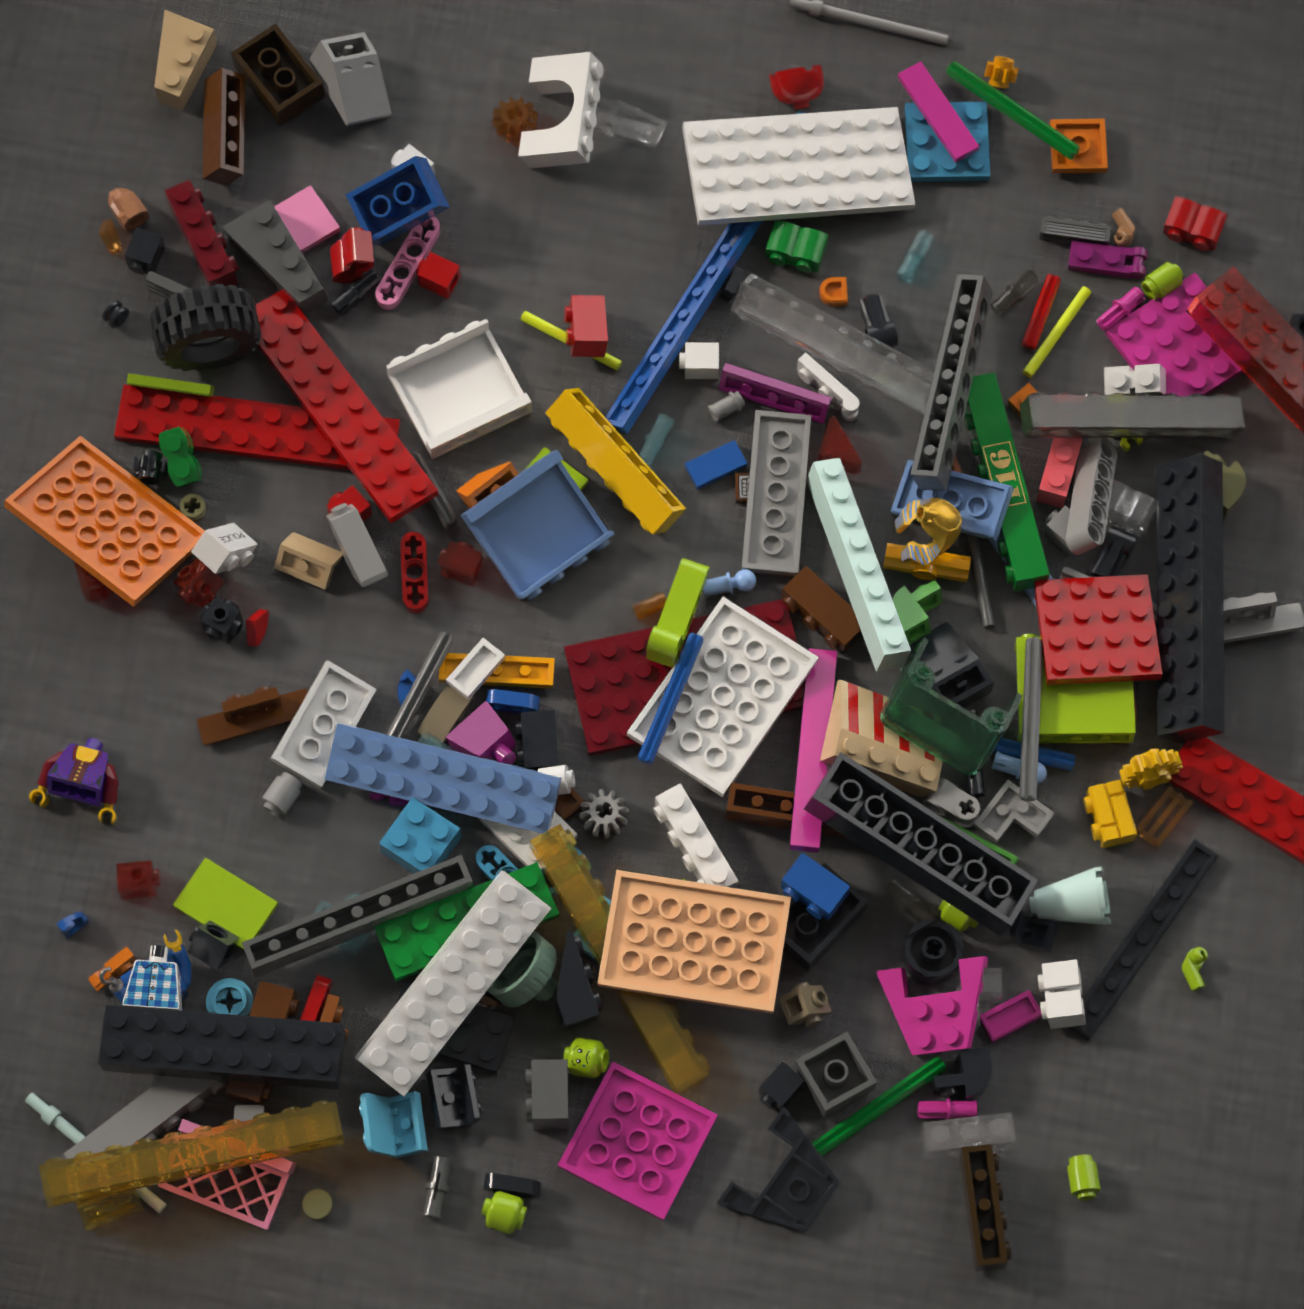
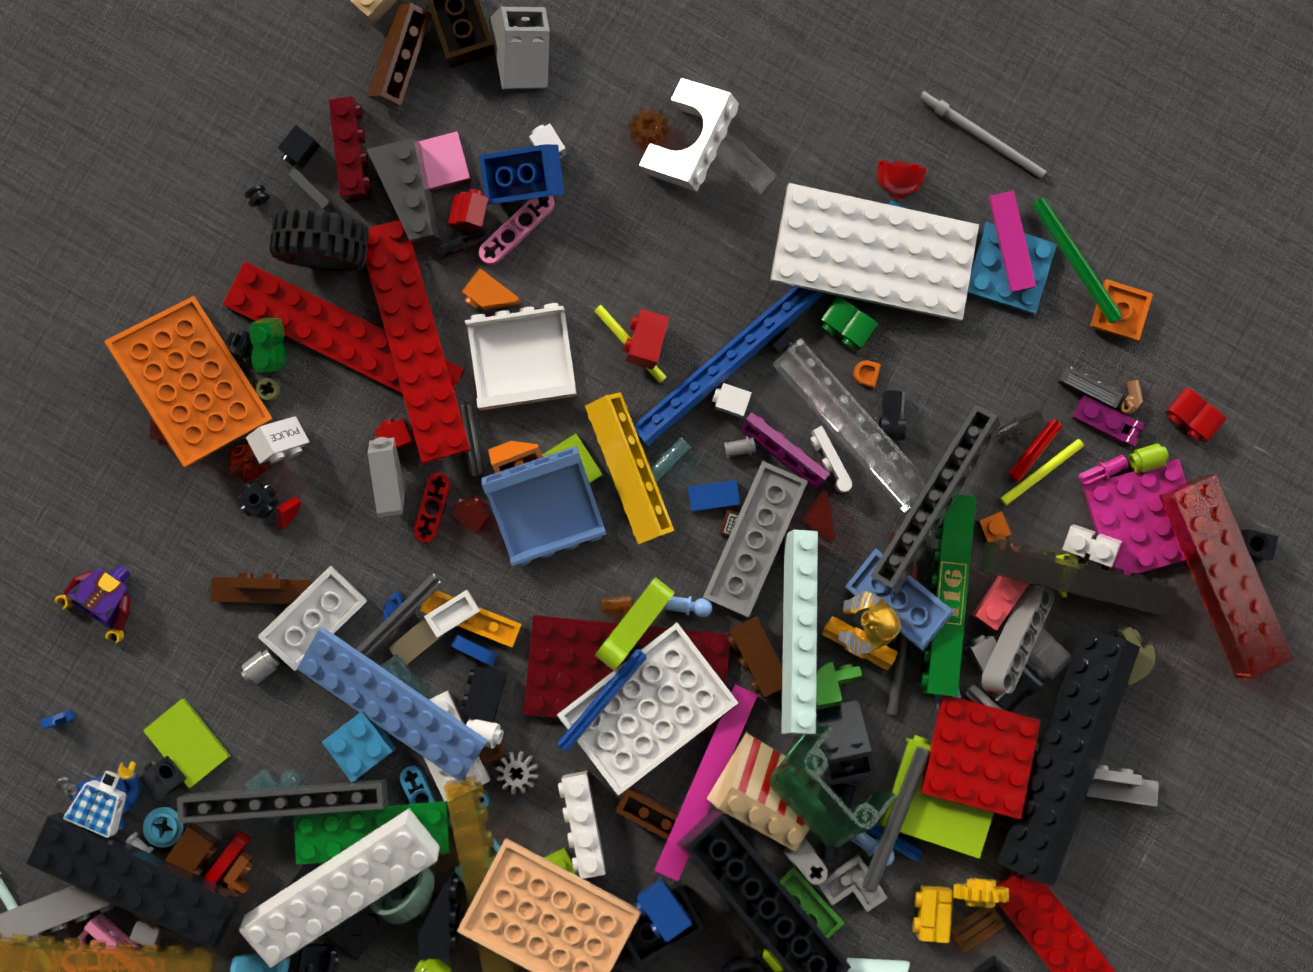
camera: 20 degrees right, 15 degrees up
orange plate [88,946,136,992] -> none
clear orange tile [99,218,121,256] -> none
nougat rock [108,188,149,231] -> none
clear red brick [116,860,161,899] -> none
lime tile [127,373,215,397] -> none
tan panel [274,532,343,590] -> none
red brick [416,252,461,299] -> none
magenta torso [446,701,516,765] -> none
clear light blue axle [896,230,933,283] -> none
light orange gear [984,56,1019,88] -> none
none -> orange slope [462,268,521,311]

